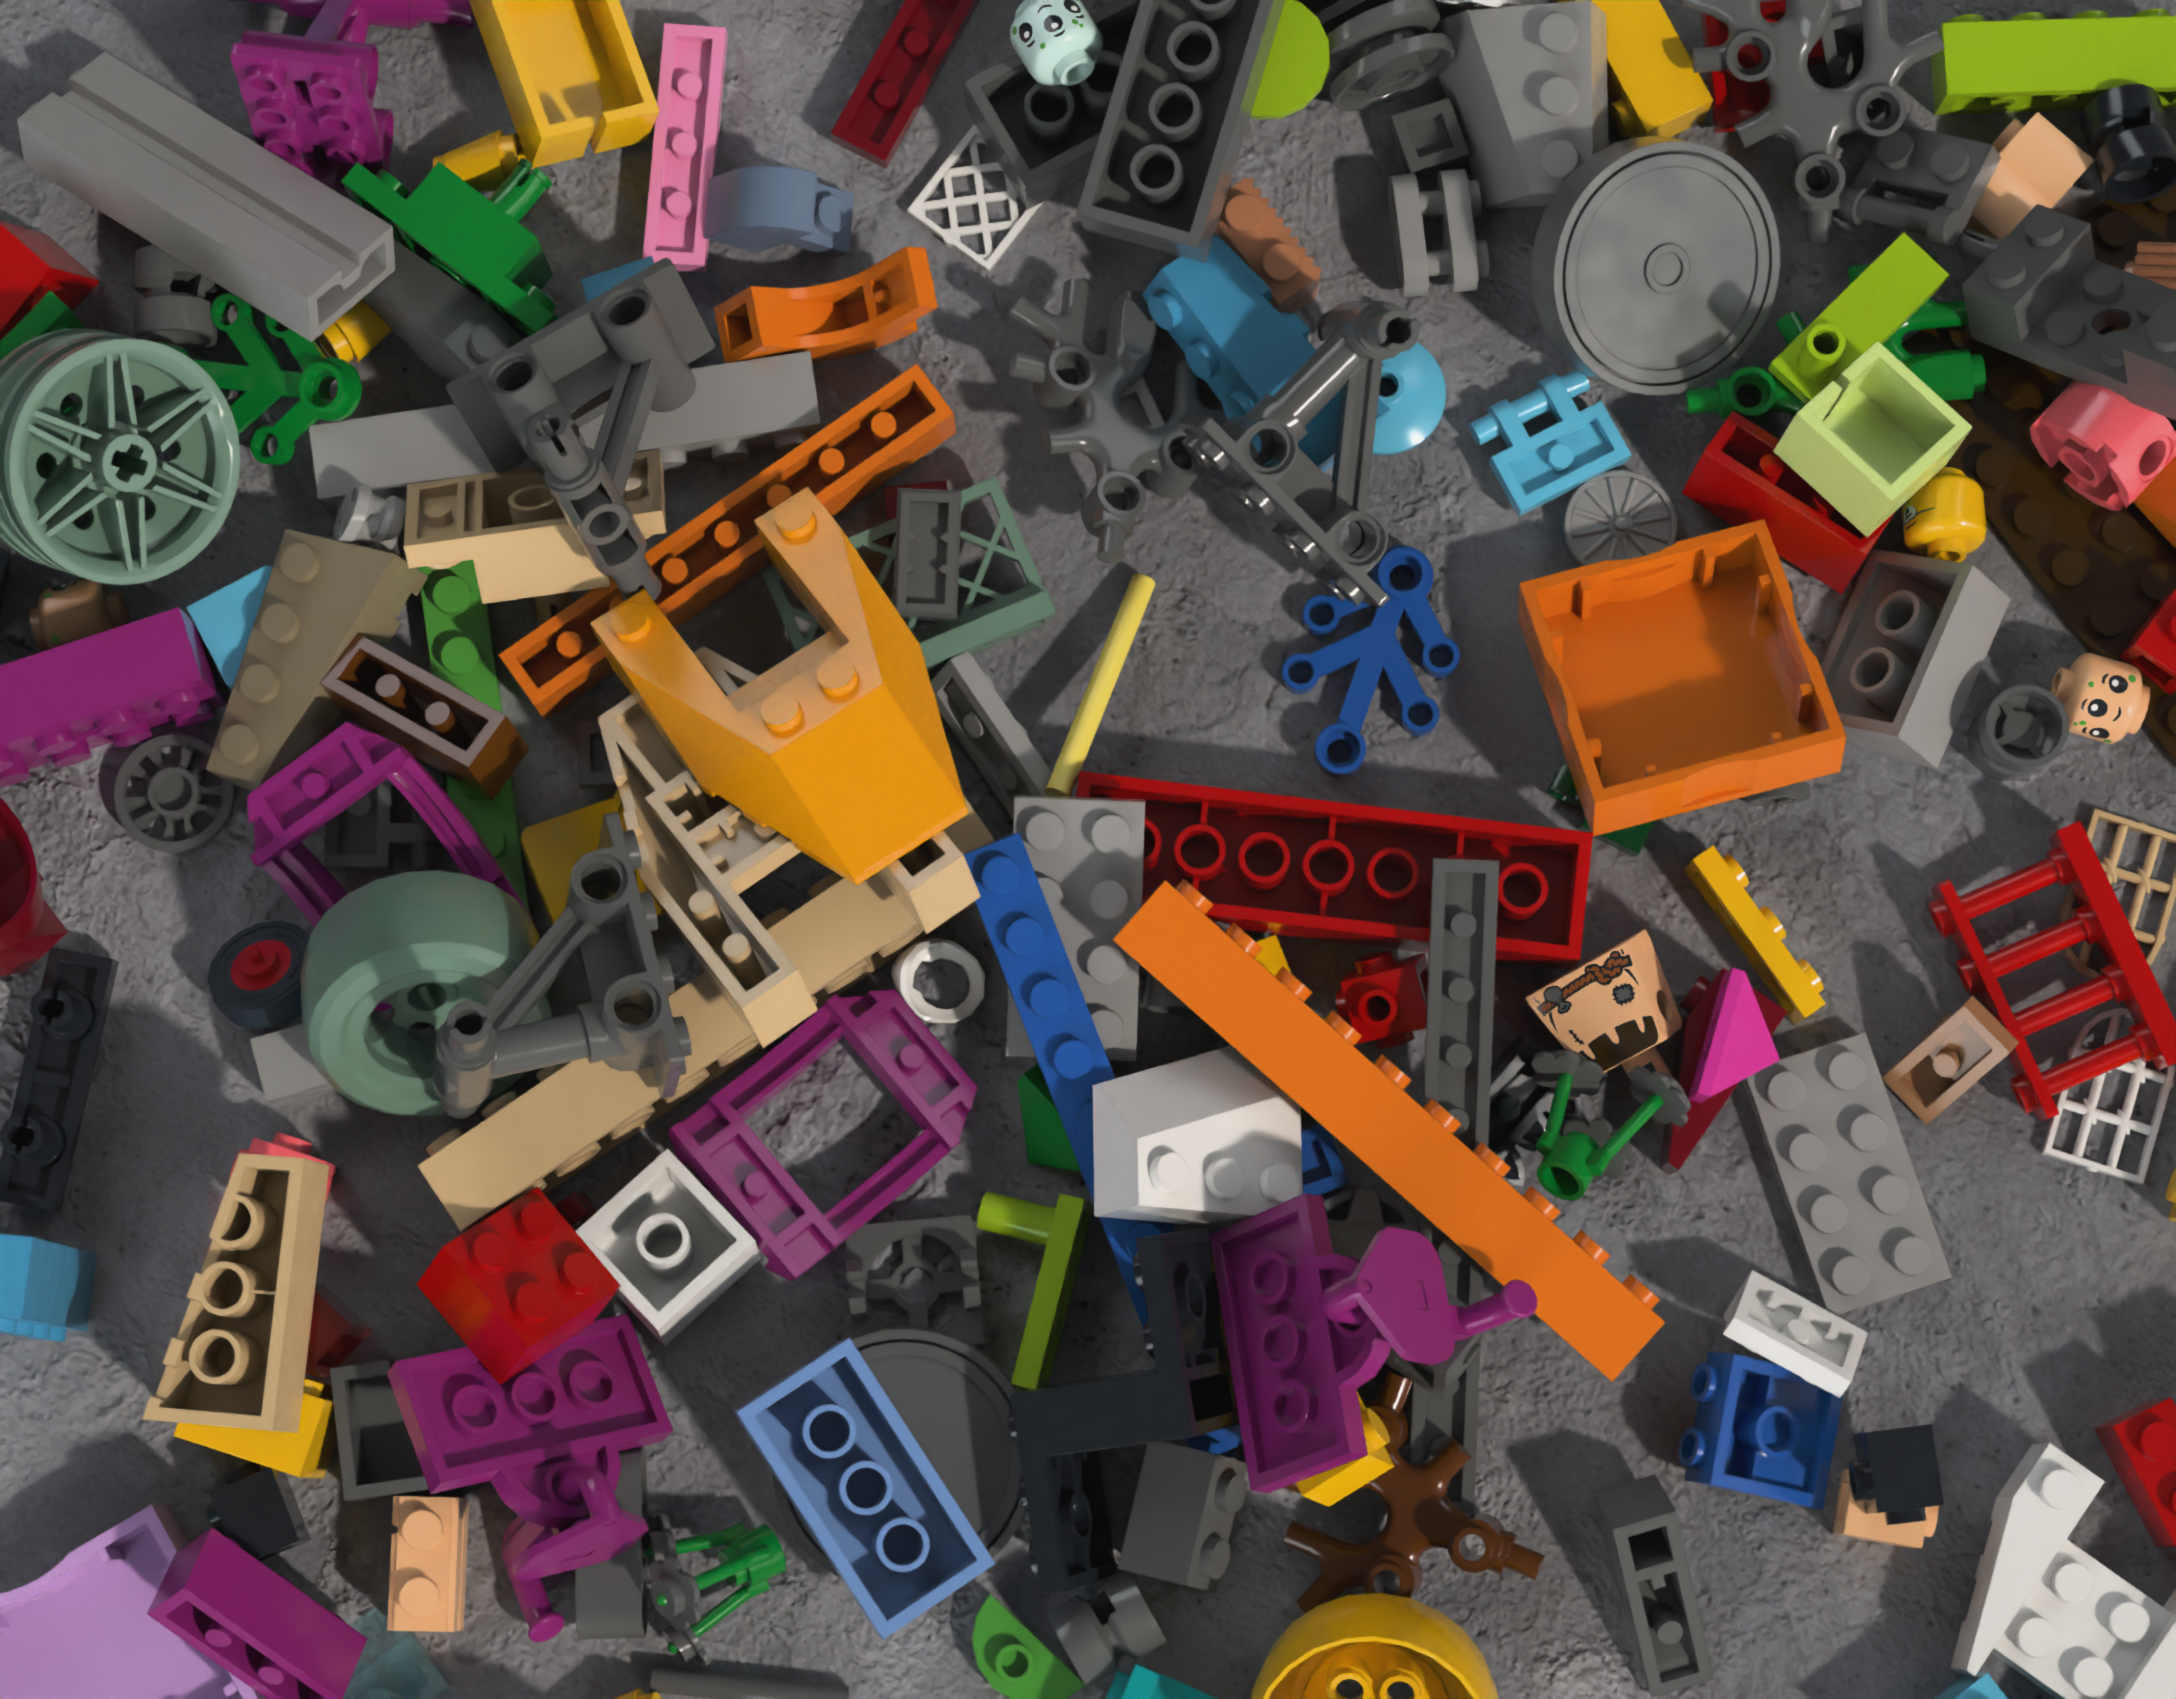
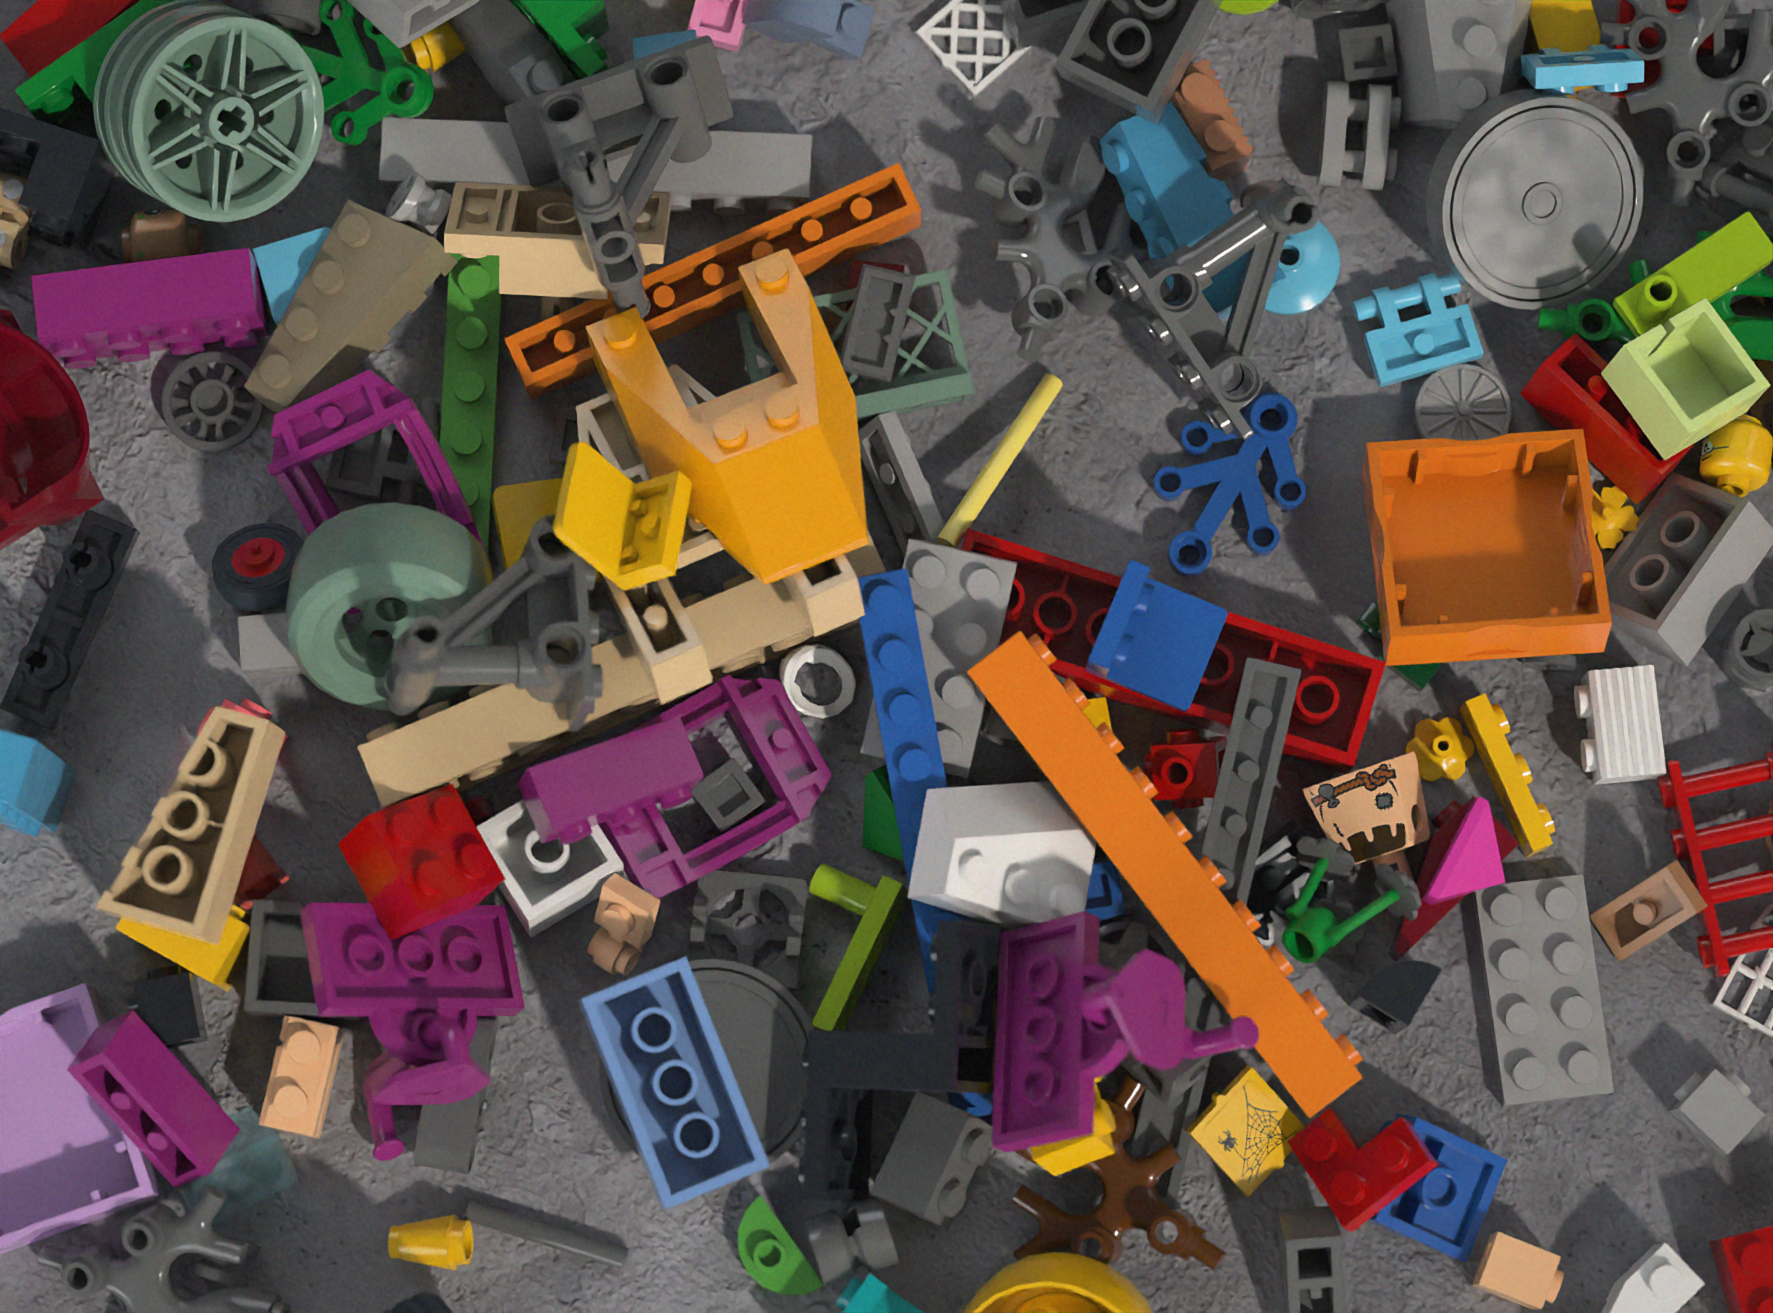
camera: 10 degrees right, 0 degrees up
reddish brown brick [320,633,530,800] -> none
plant [645,1514,786,1668] -> none
orange arch [714,246,938,363] -> none
white bracket [1723,1270,1868,1398] -> none
black brick [1849,1424,1944,1525] -> none
none -> magenta brick [517,716,704,845]
none -> yellow bracket [554,441,692,591]
none -> light nougat plate [587,873,661,976]
none -> dark grey plate [691,757,766,835]
none -> blue bracket [1085,559,1228,711]
none -> yellow piece [1186,1065,1305,1197]
none -> red plate [1287,1108,1438,1232]
none -> black brick [1349,961,1442,1035]
none -> yellow plant [1405,717,1475,782]
none -> medium azure plate [1518,44,1644,95]
none -> white brick [1574,665,1666,785]
none -> yellow plant [1591,486,1640,550]
none -> light grey brick [1669,1068,1765,1157]

